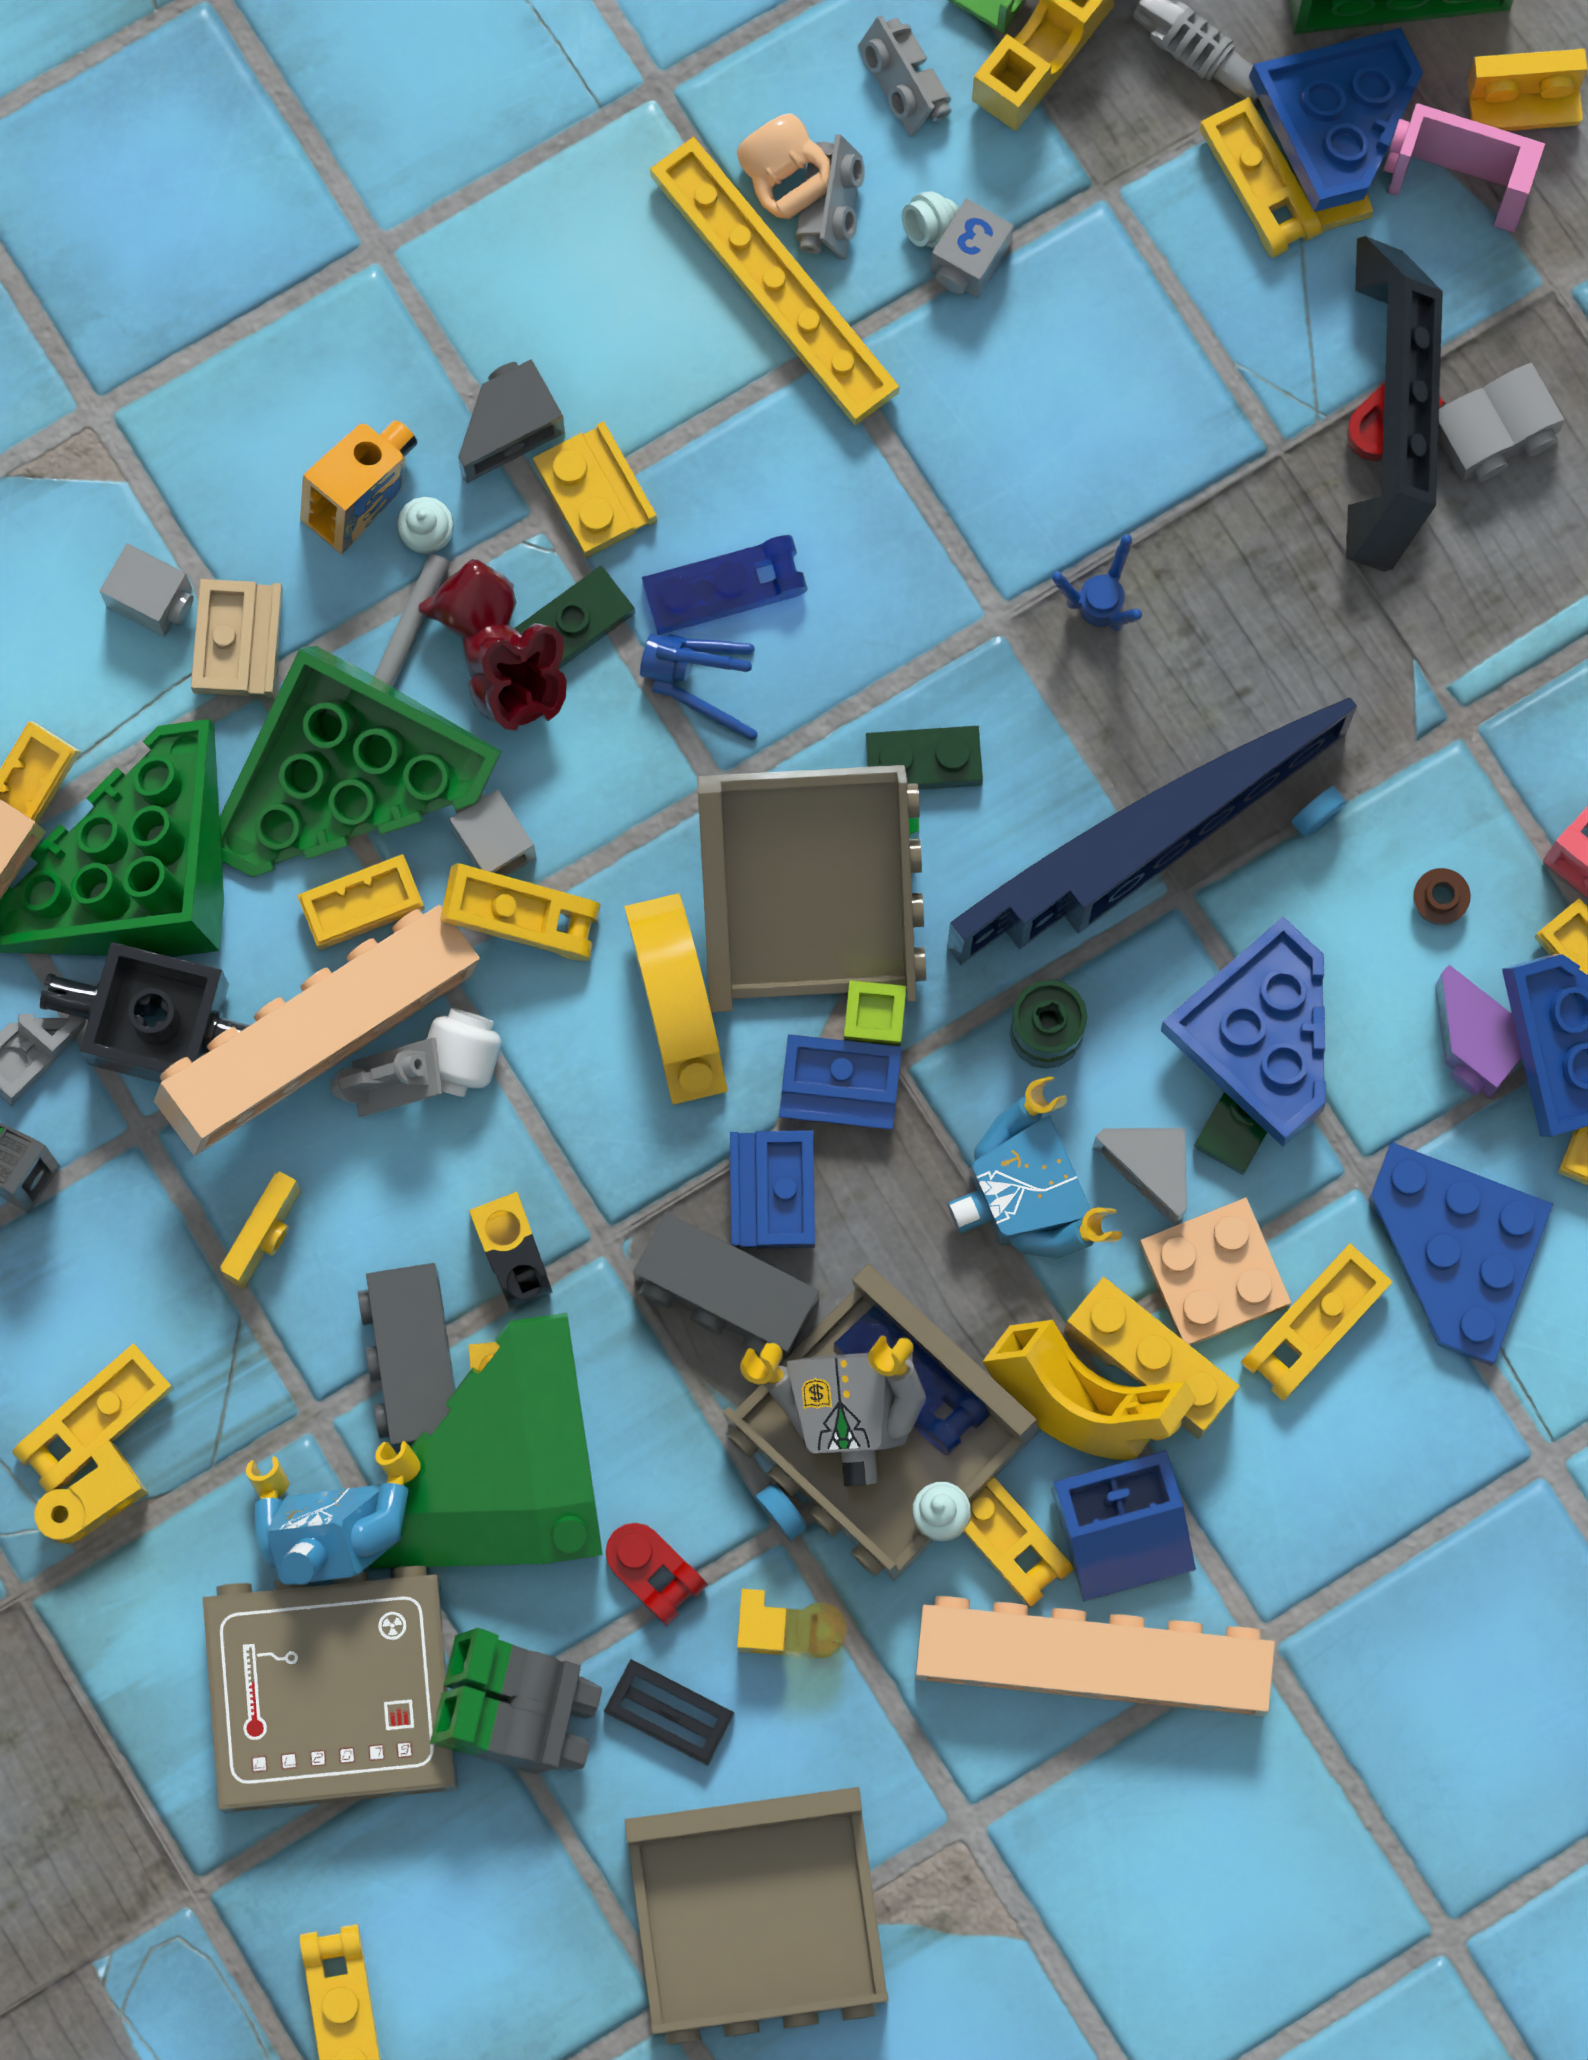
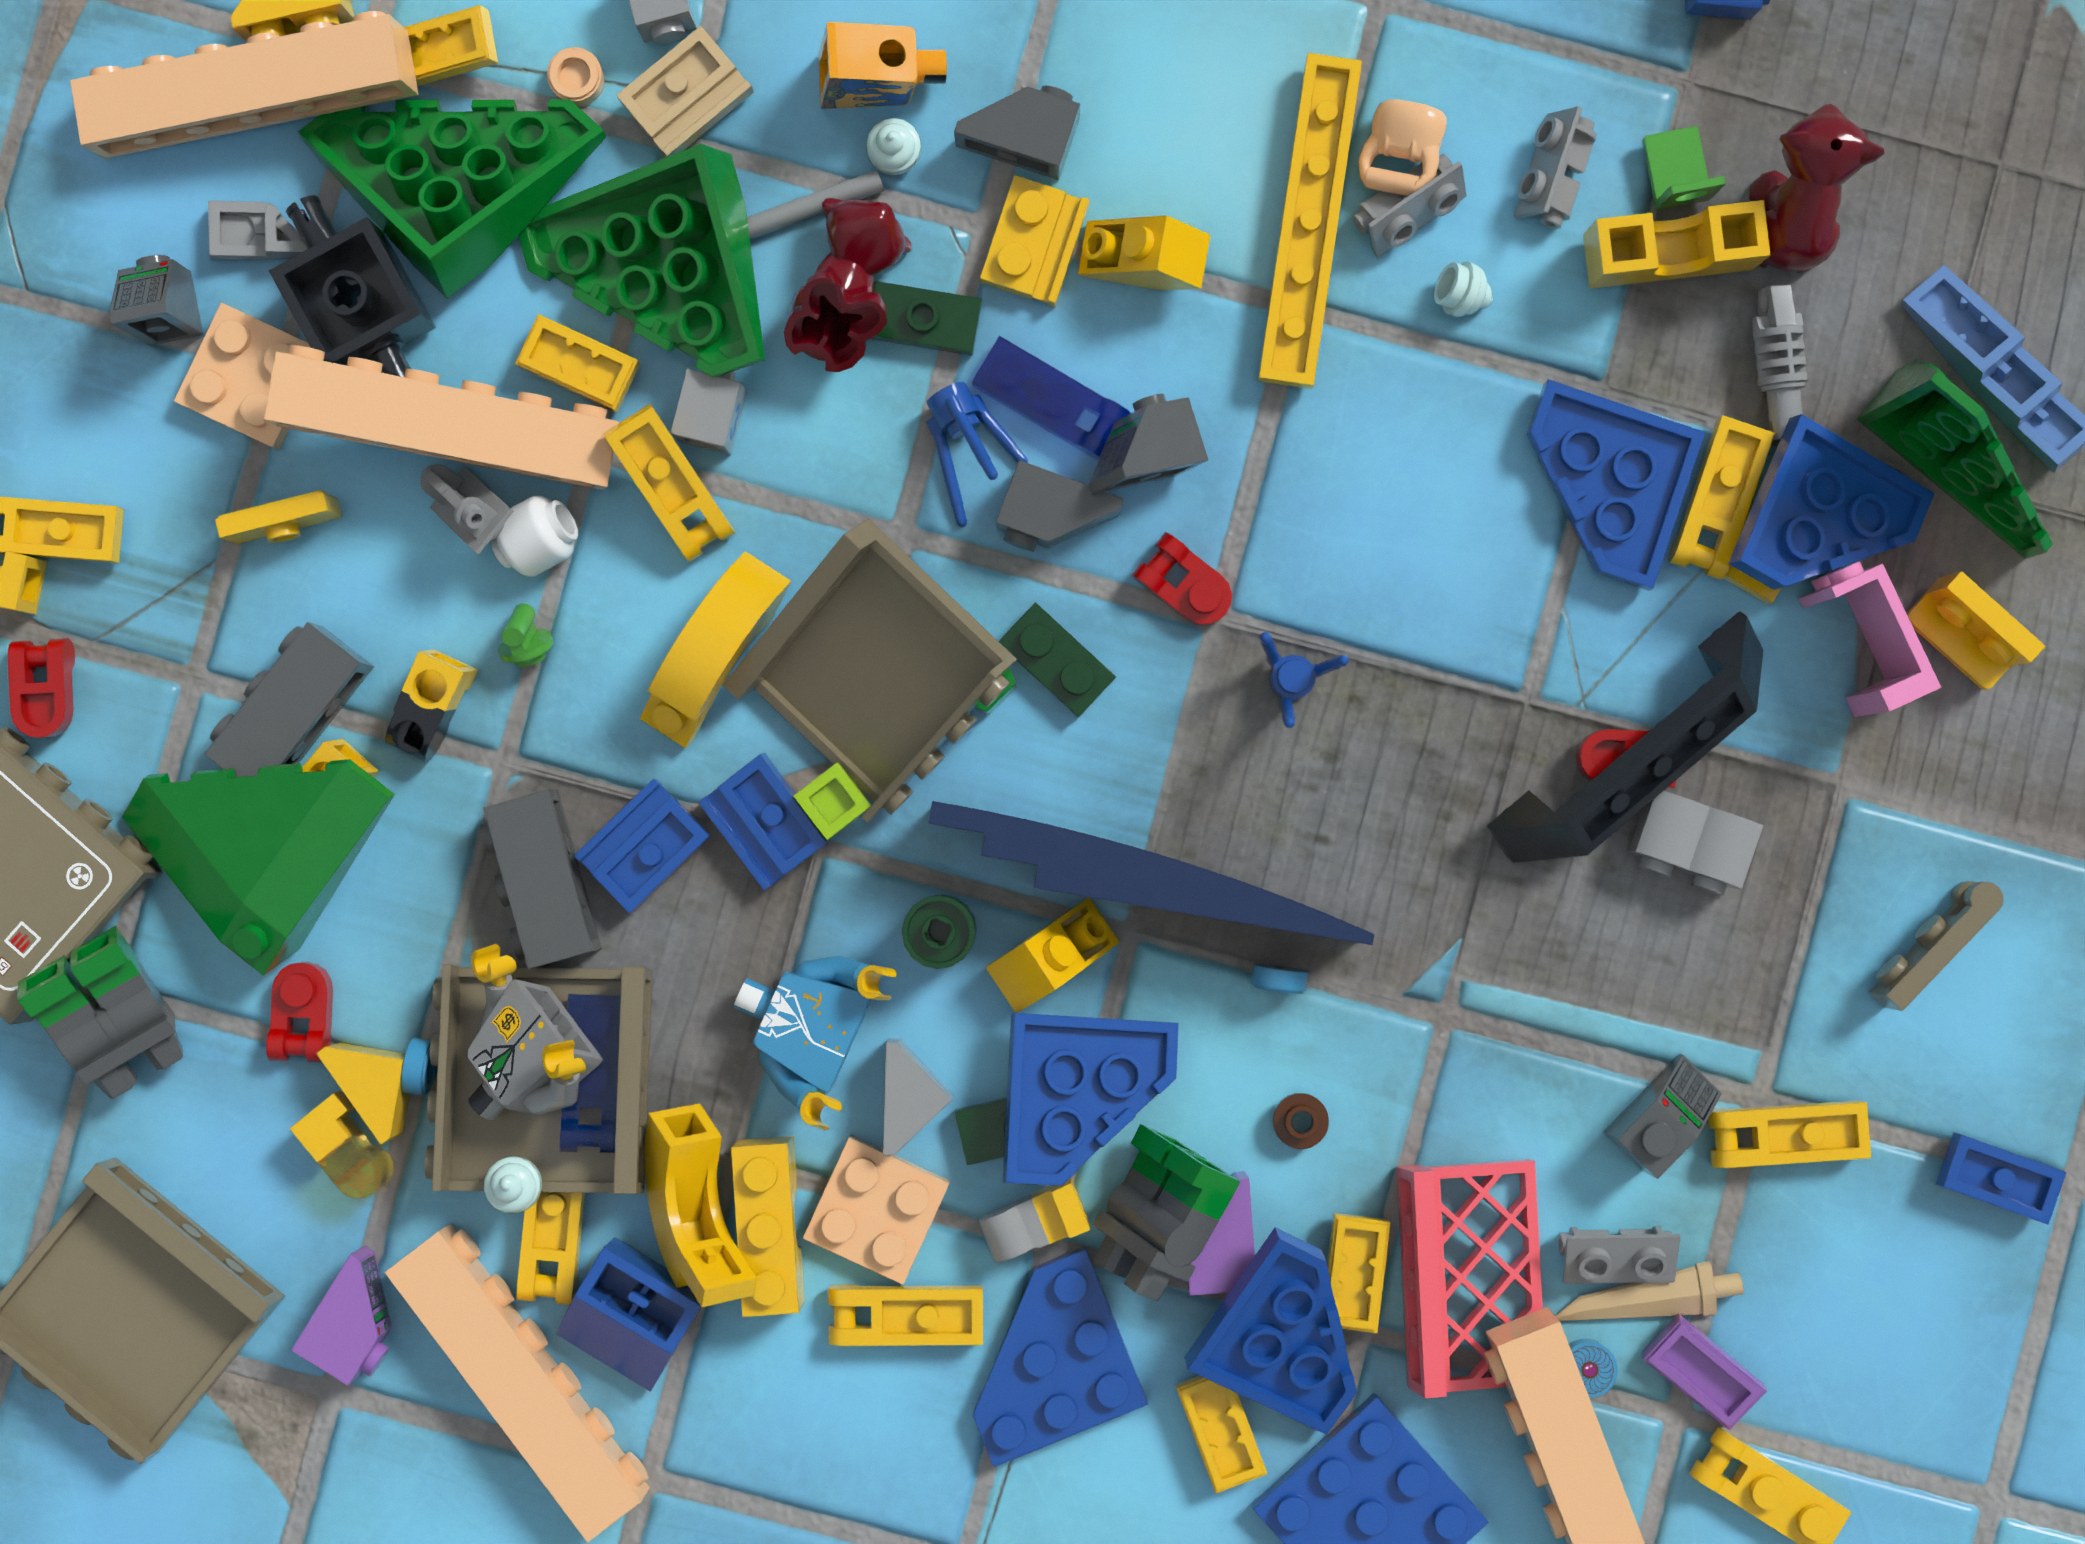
camera: 50 degrees right, 10 degrees up
dark azure torso [246,1441,420,1585] -> none
black tile [604,1659,735,1766] -> none
light grey brick [930,198,1014,298] -> none
none -> red plate [8,638,75,739]
none -> light nougat plate [174,302,311,451]
none -> medium lavender slope [291,1246,392,1386]
none -> yellow slope [316,1043,410,1145]
none -> bright green plate [498,603,554,667]
none -> light nougat tile [547,47,605,107]
none -> leg [978,1177,1090,1263]
none -> yellow slope [985,897,1120,1013]
none -> dark grey slope [996,460,1124,552]
none -> yellow slope [1078,215,1211,290]
none -> dark grey slope [1089,394,1208,494]
none -> dark grey hips [1093,1124,1240,1301]
none -> red plate [1131,532,1232,626]
none -> blue plate [1527,379,1705,591]

